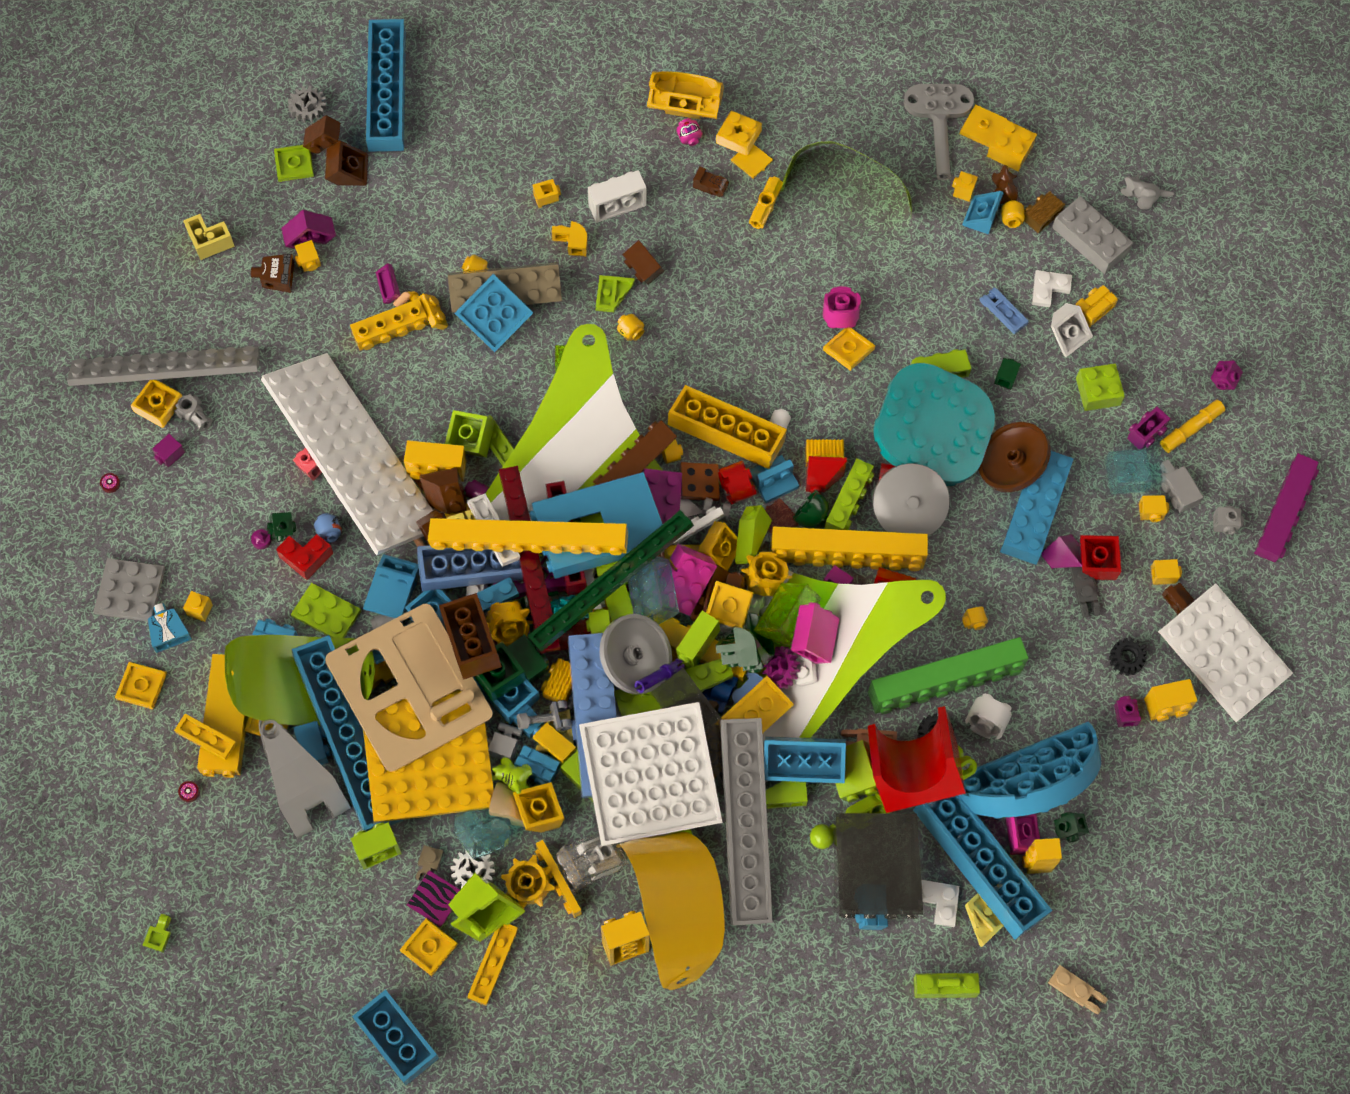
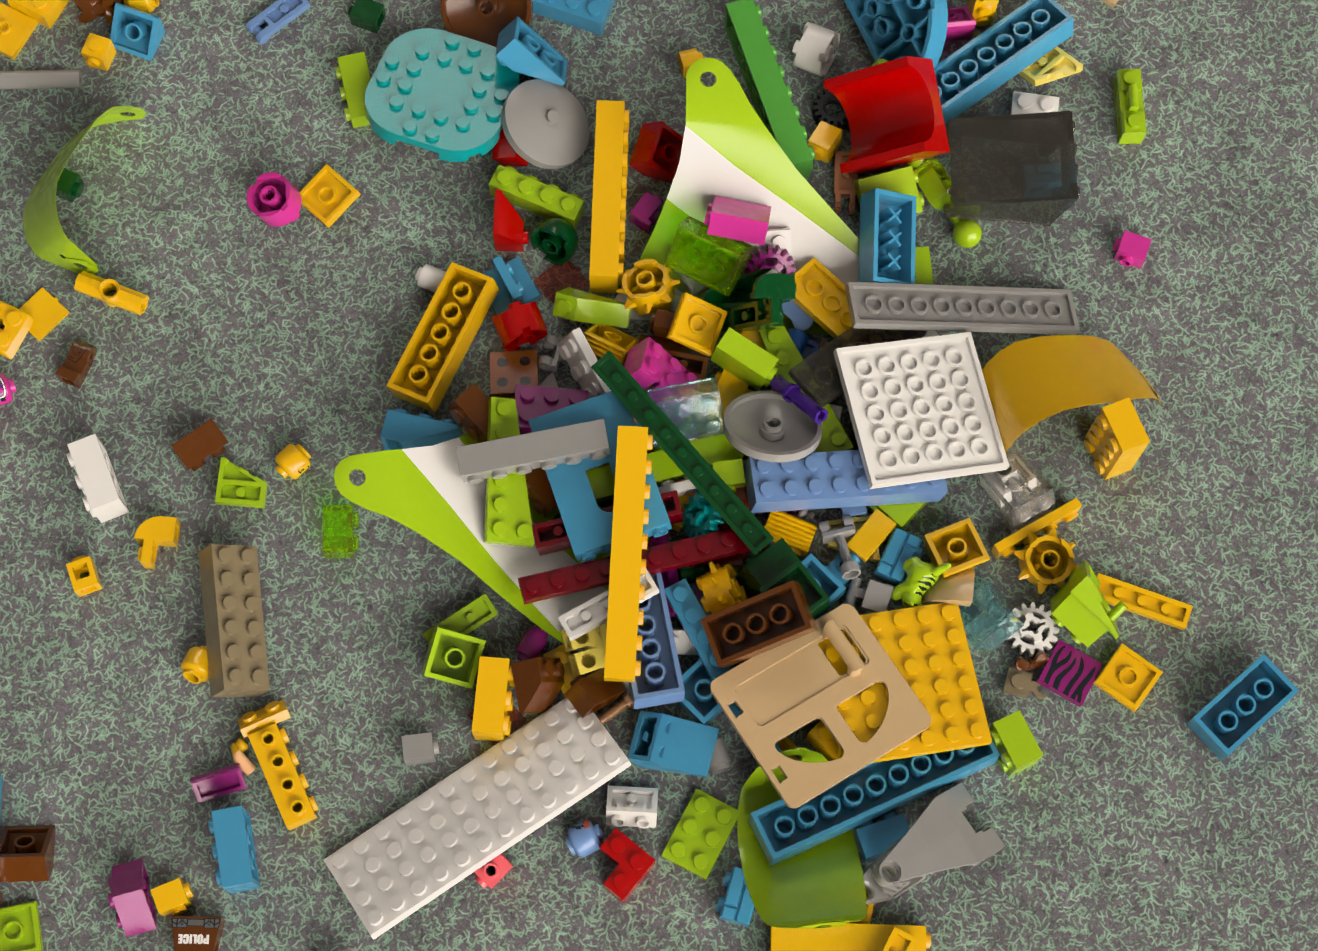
camera: 90 degrees left, 5 degrees up
magenta tile [251,529,271,550] -> none
dark green brick [267,512,296,542] -> none
dark azure plate [454,273,533,352] -> none
yellow brick [805,439,844,467] -> none
none -> dark green brick [56,168,84,203]
none -> dark azure brick [208,805,260,894]
none -> dark azure slope [380,409,461,450]
none -> light grey brick [401,732,440,766]
none -> light grey brick [456,419,611,484]
none -> lime wing [484,397,534,548]
none -> dark azure slope [495,16,568,86]
none -> white bracket [606,785,658,828]
none -> yellow brick [808,121,842,163]
none -> reddish brown piece [1014,651,1049,671]
none -> dark pink brick [1112,230,1152,268]

